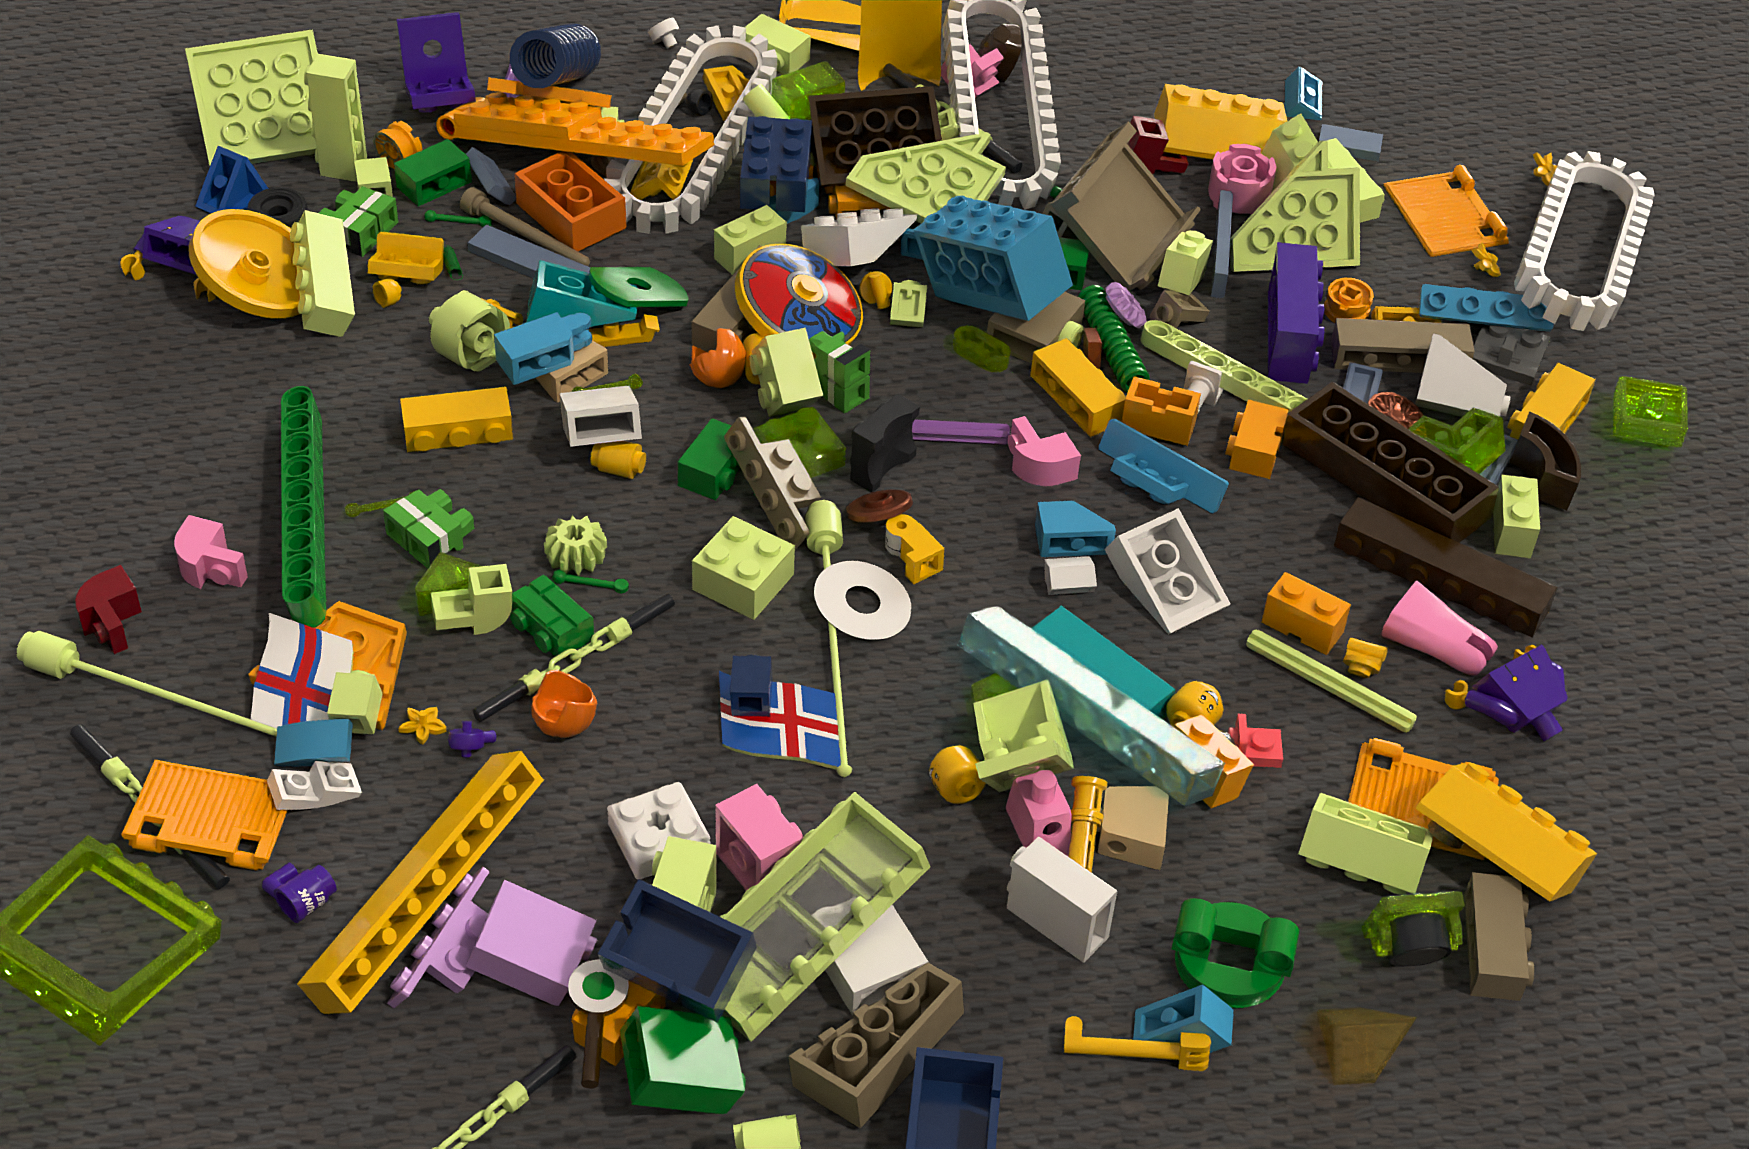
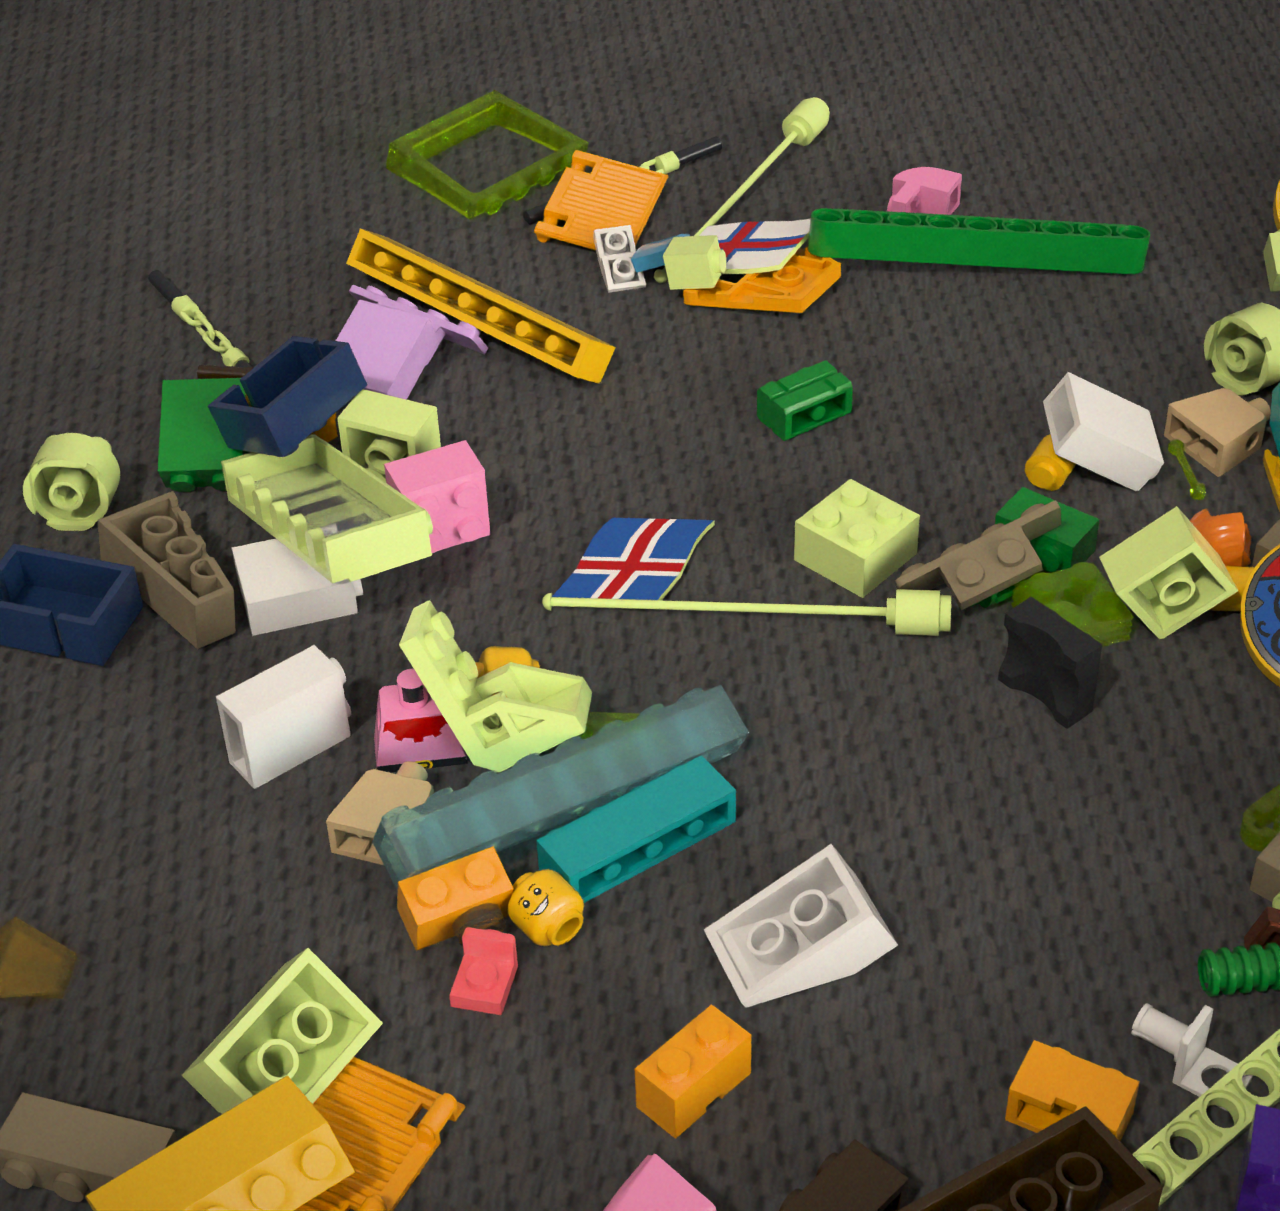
camera: 105 degrees right, 5 degrees down
dark red brick [75,565,142,654] -> none
dark purple piece [262,862,337,923] -> none
clear neon green hinge [345,491,414,517] -> none
bright green hips [383,489,474,571] -> none
yellow plant [399,707,446,745] -> none
yellow brick [400,387,513,452] -> none
clear neon green slope [415,552,482,616] -> none
yellowish green brick [431,564,512,635] -> none
dark purple piece [448,721,496,757] -> none
piece [472,593,675,722] -> none
dark azure hinge [494,312,592,385] -> none
orange hair [531,670,597,738] -> none
yellowish green gear [544,514,607,576] -> none
green hinge [552,569,629,594] -> none
white brick [607,782,710,879] -> none
dark blue brick [730,655,773,716] -> none
bright green hips [809,331,870,414] -> none
white sticker [814,561,911,640] -> none
copper wheel [846,489,913,522] -> none
yellow leg [885,514,944,585] -> none
medium lavender axle [912,419,1010,445] -> none
bright pink brick [1008,416,1081,486] -> none
yellow brick [1031,338,1126,437] -> none
dark azure slope [1035,501,1116,557] -> none
white piece [1045,556,1097,595] -> none
yellow hinge [1064,1016,1211,1071] -> none
yellow pin [1068,776,1108,873] -> none
dark azure bracket [1099,419,1229,513] -> none
light orange brick [1122,377,1201,446] -> none
dark azure slope [1133,985,1234,1053] -> none
green piece [1171,898,1299,1008] -> none
yellowish green axle [1246,630,1417,732] -> none
yellow plate [1343,638,1387,678] -> none
piece [1362,891,1465,967] -> none

